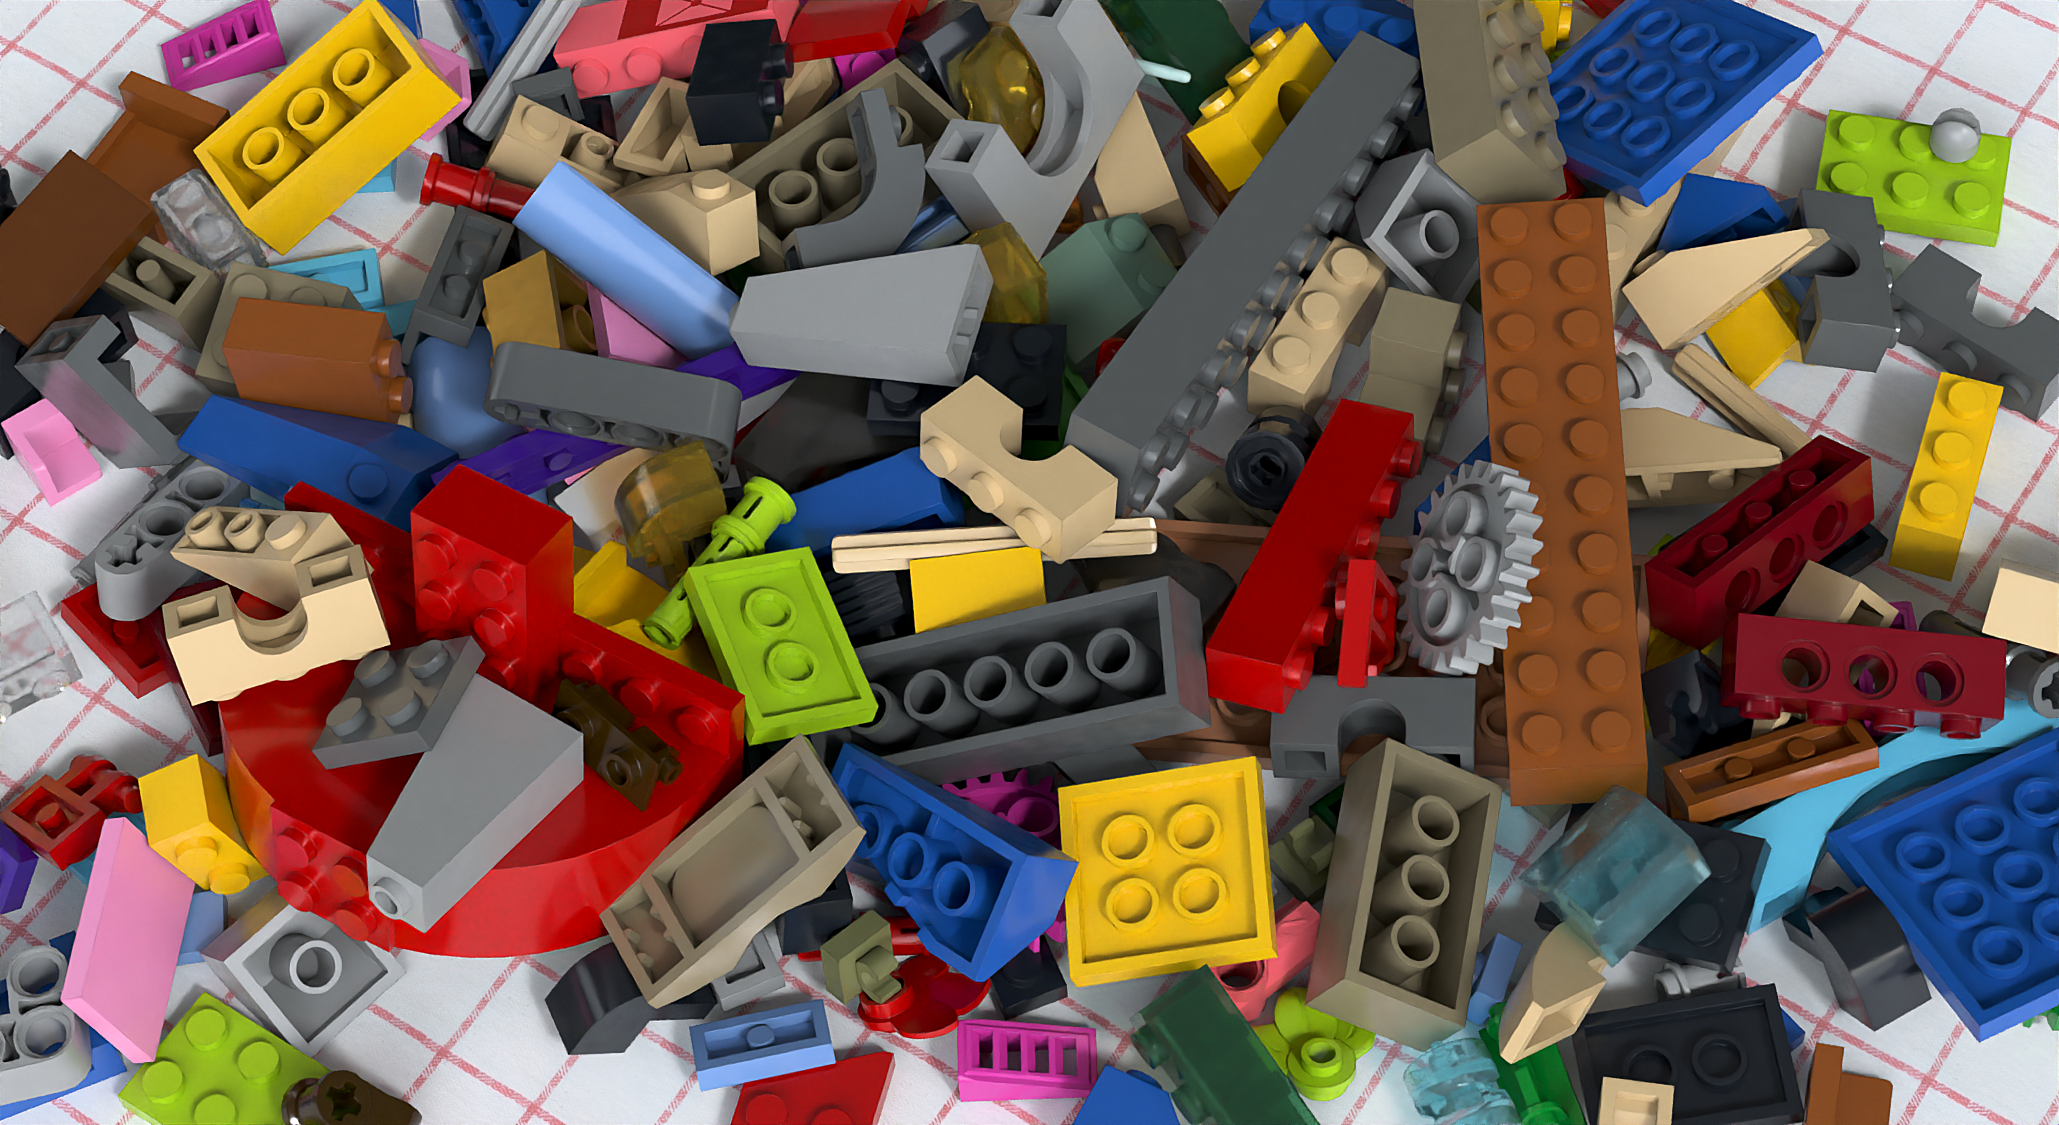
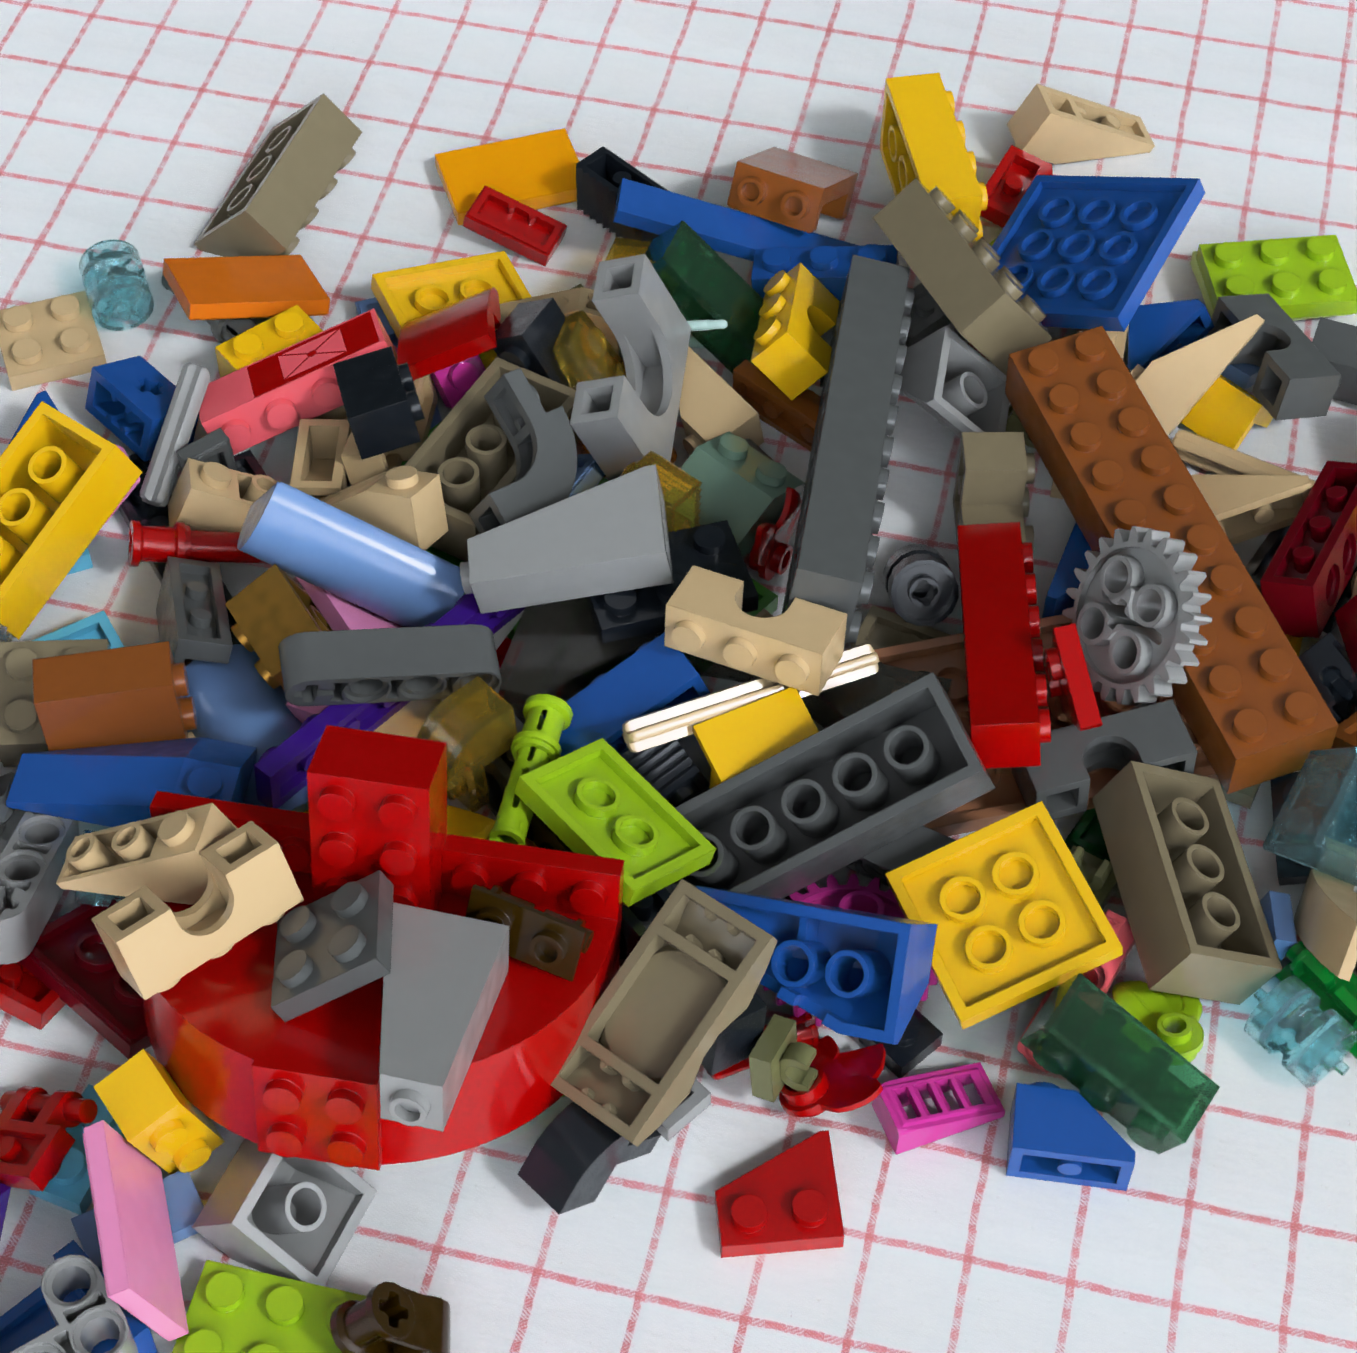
camera: 25 degrees left, 5 degrees down
medium blue plate [689,999,836,1092] -> none
tan arch [1247,236,1390,418] -> none
light grey hinge [1929,108,1981,163] -> none

